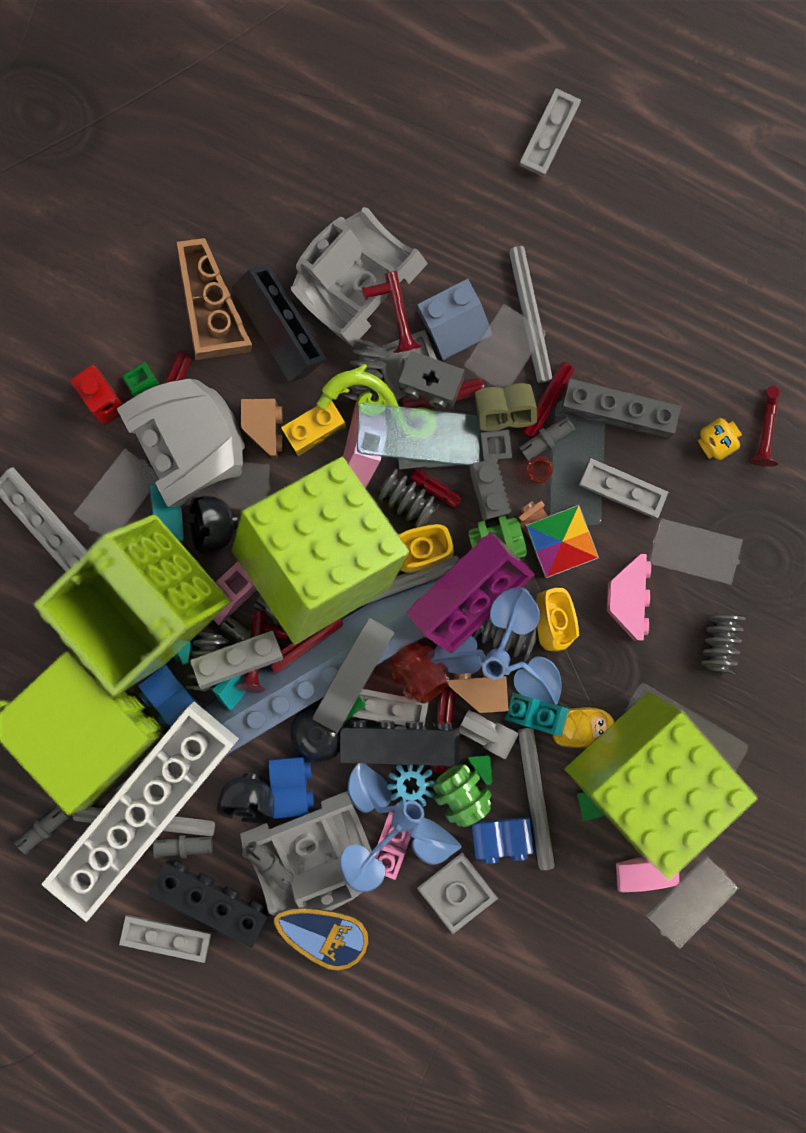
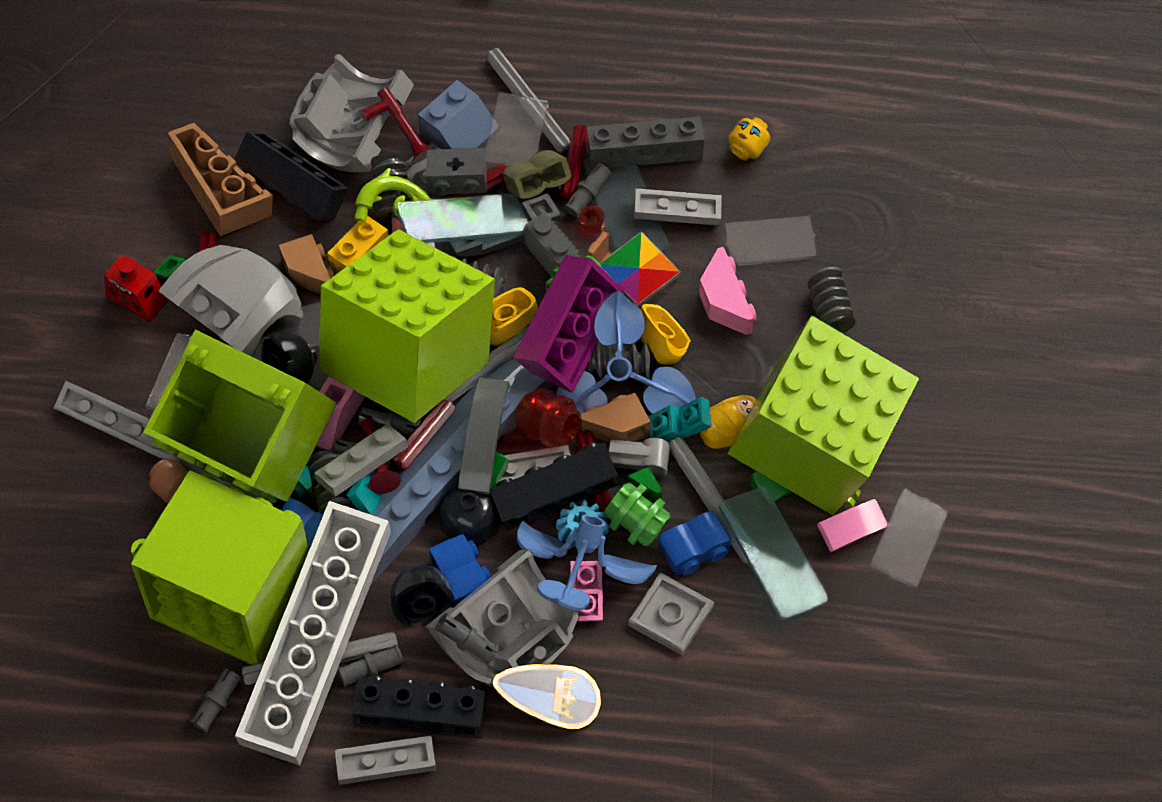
camera: 25 degrees left, 25 degrees down
dark red axle [410,469,462,509] -> none
dark red piece [748,386,781,467] -> none
none -> clear light blue piece [719,487,828,620]

